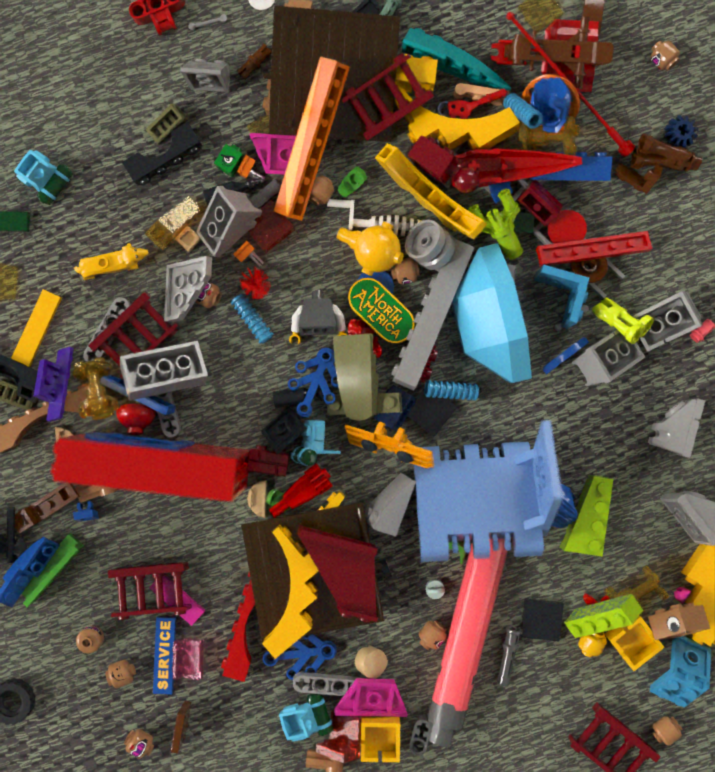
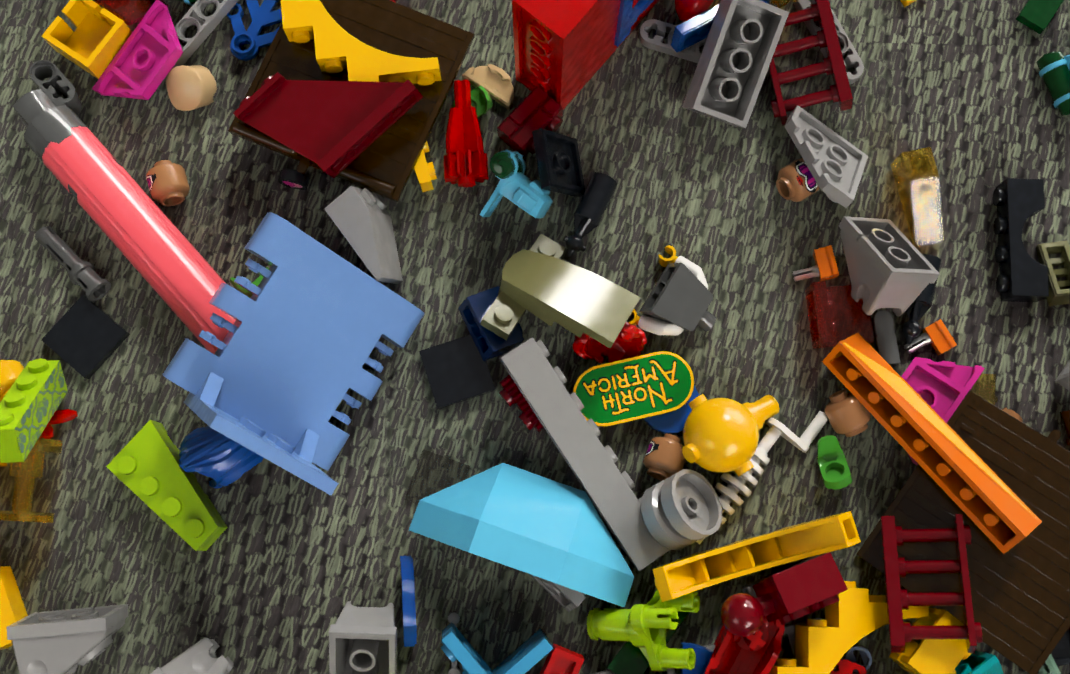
camera: 125 degrees right, 10 degrees down
yellow animal [74,243,149,280] -> none
tan tile [175,225,201,253] -> none
green brick [214,144,244,177] -> none
dark azure piece [231,293,274,344] -> none
red piece [239,266,271,299] -> none
blue plant [288,348,339,418] -> none
light orange piece [345,421,434,469] -> none
dark azure piece [424,380,479,401] -> none
light aqua tile [425,579,445,599] -> none

